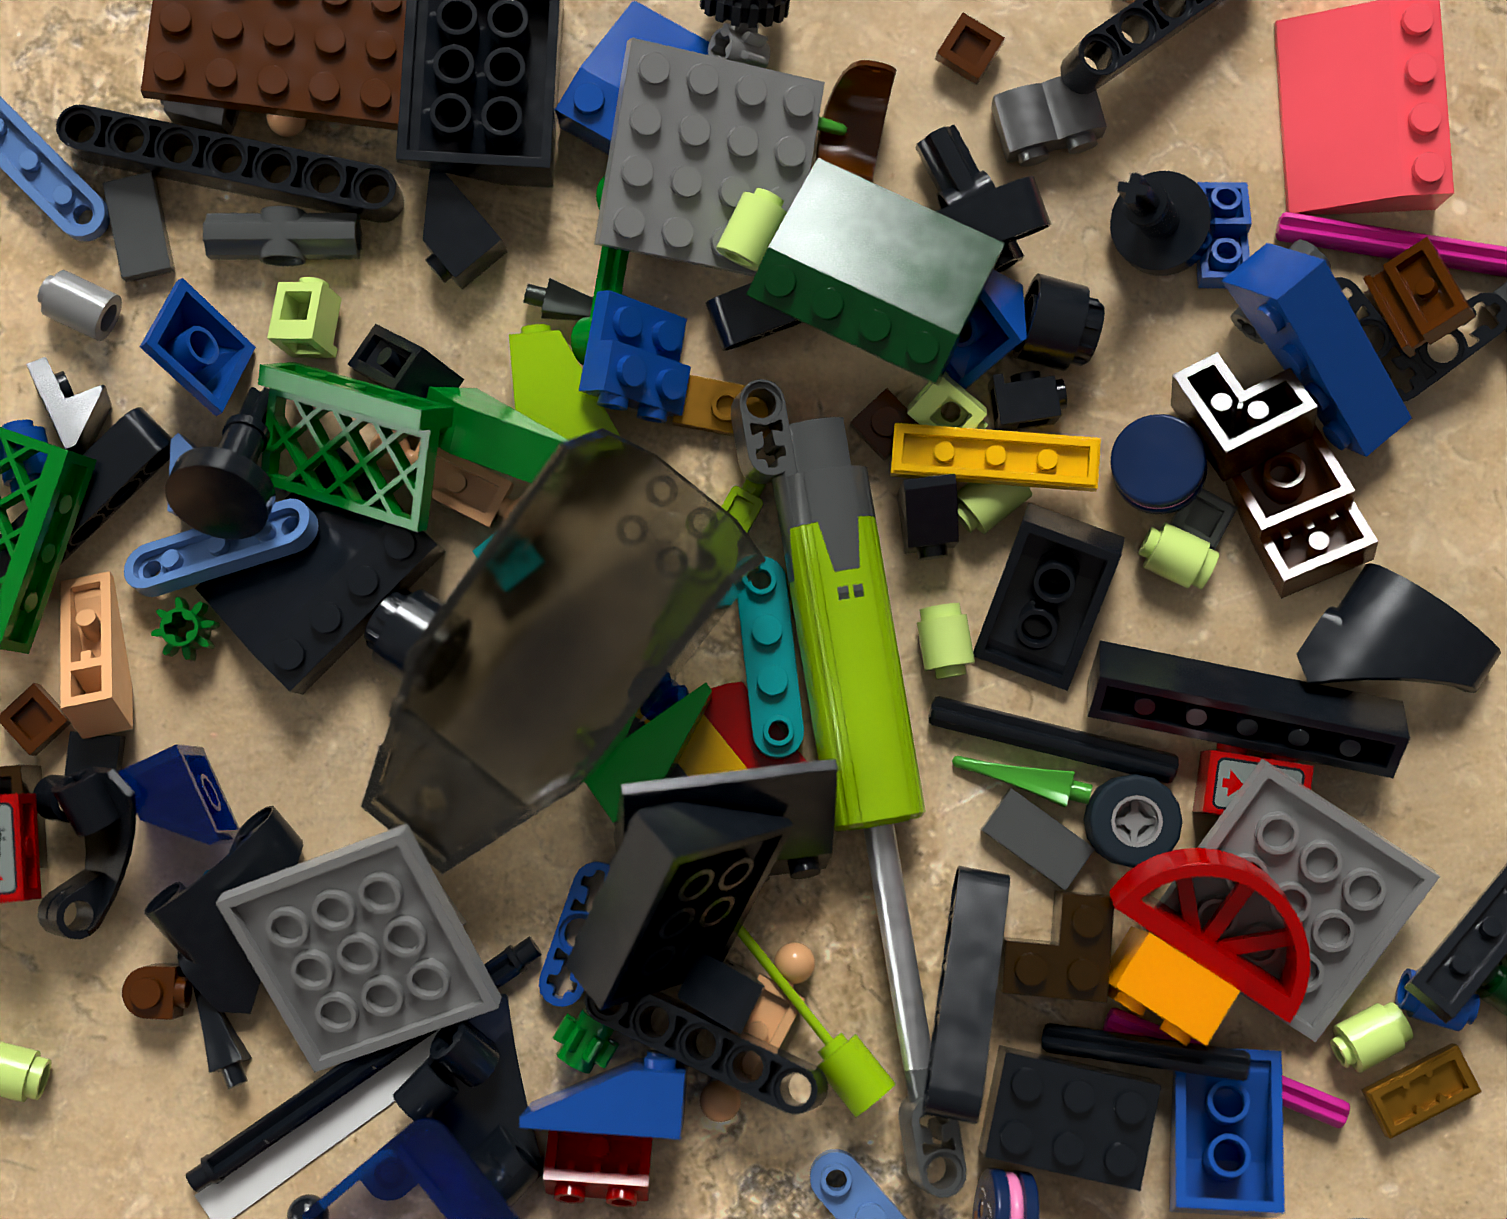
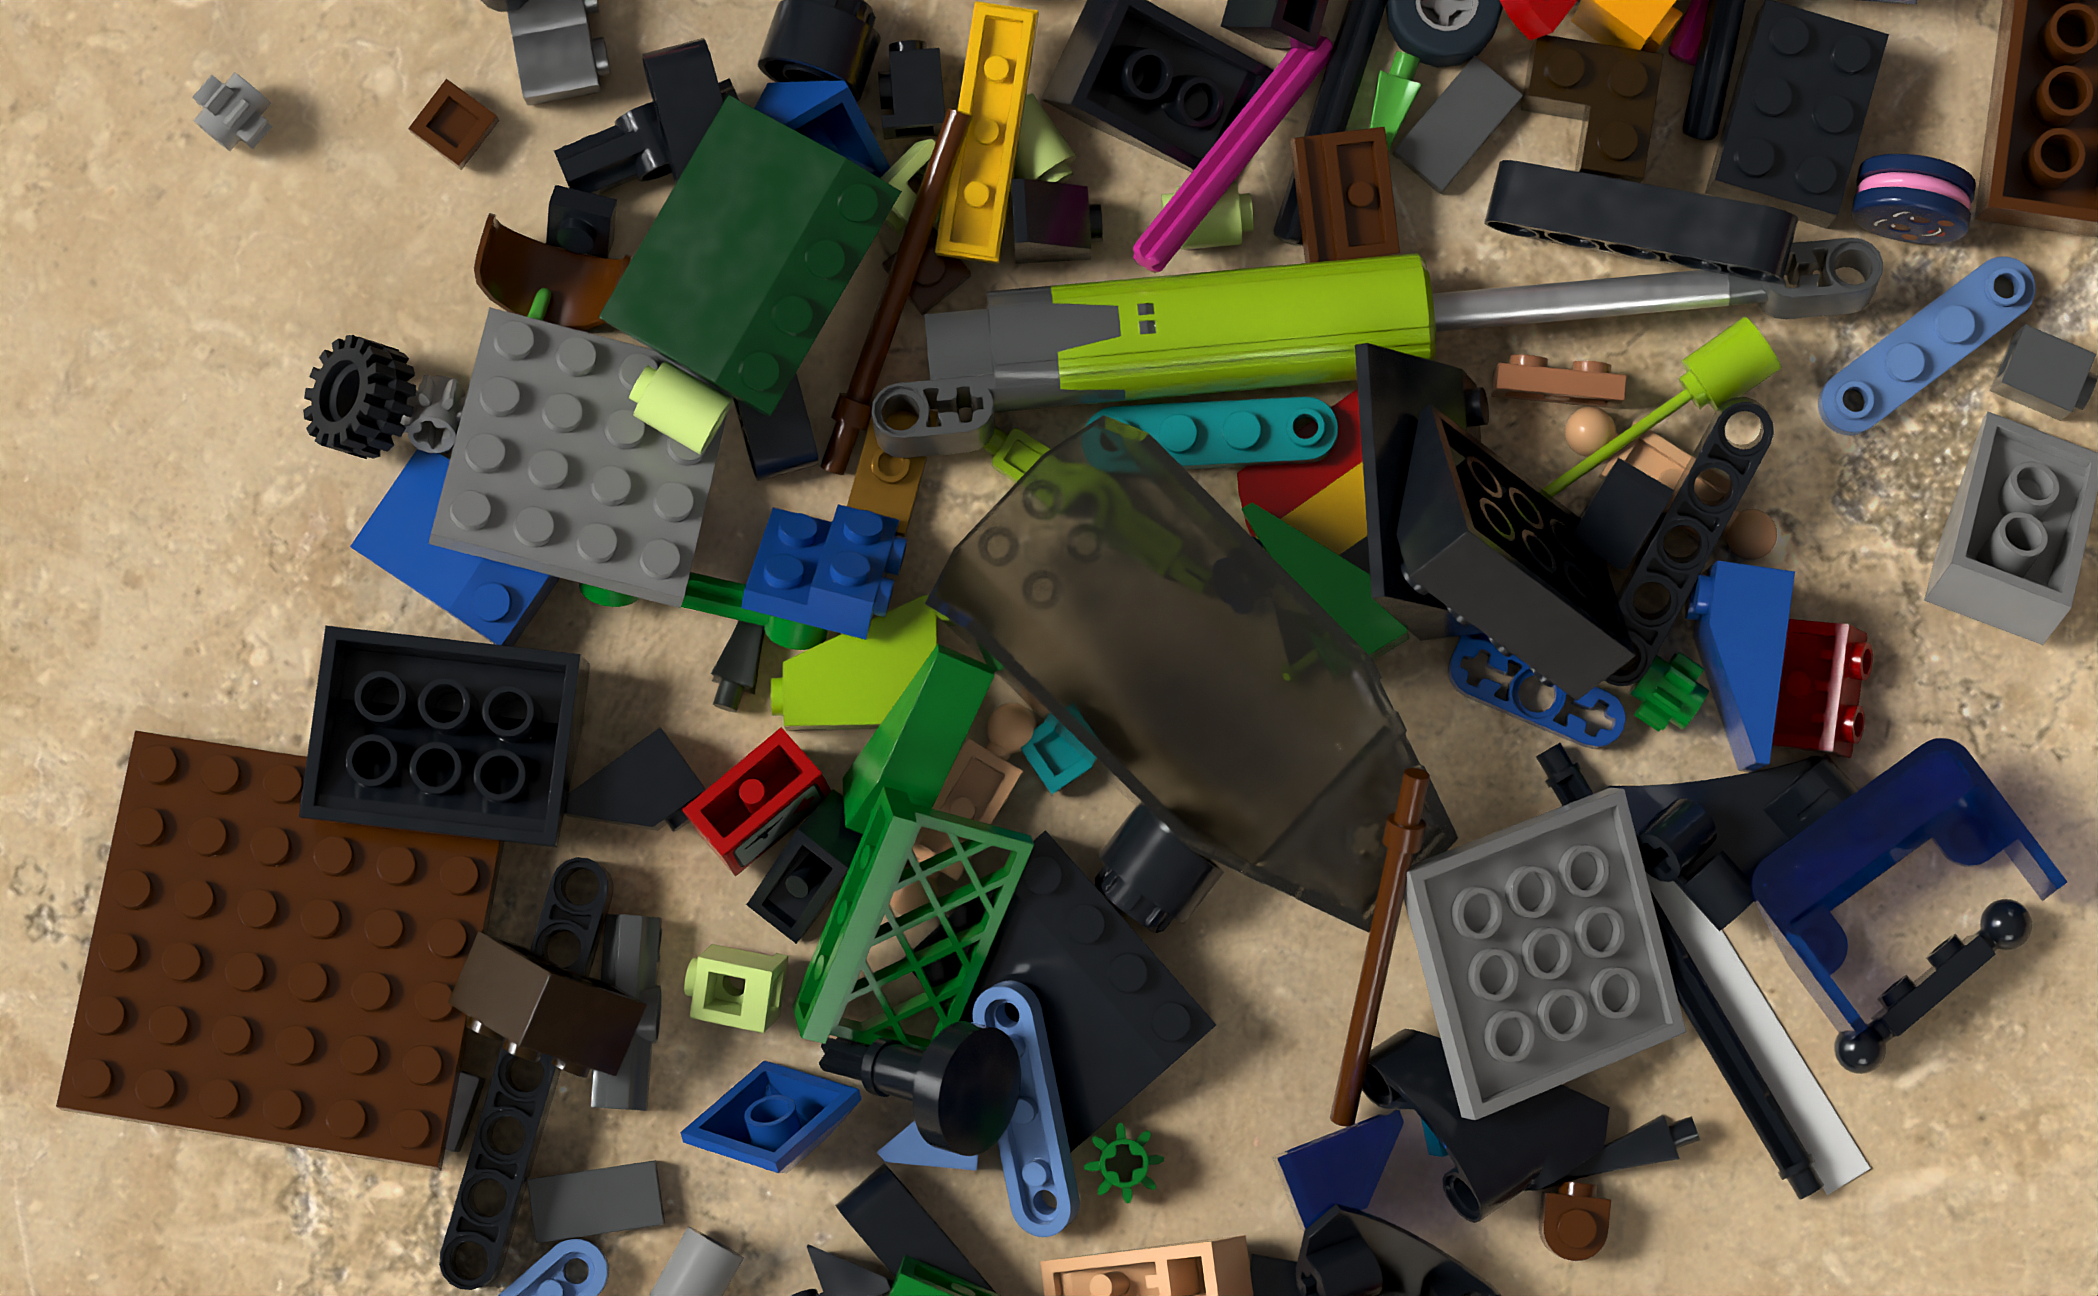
camera: 90 degrees left, 0 degrees up
none -> dark brown brick [448,931,647,1078]
none -> black plate [546,185,617,259]
none -> red brick [682,727,831,877]
none -> reddish brown bar [820,107,973,475]
none -> dark pink axle [1133,34,1333,273]
none -> reddish brown plate [1290,127,1400,263]
none -> reddish brown bar [1330,768,1430,1127]
none -> nougat plate [1491,354,1626,409]

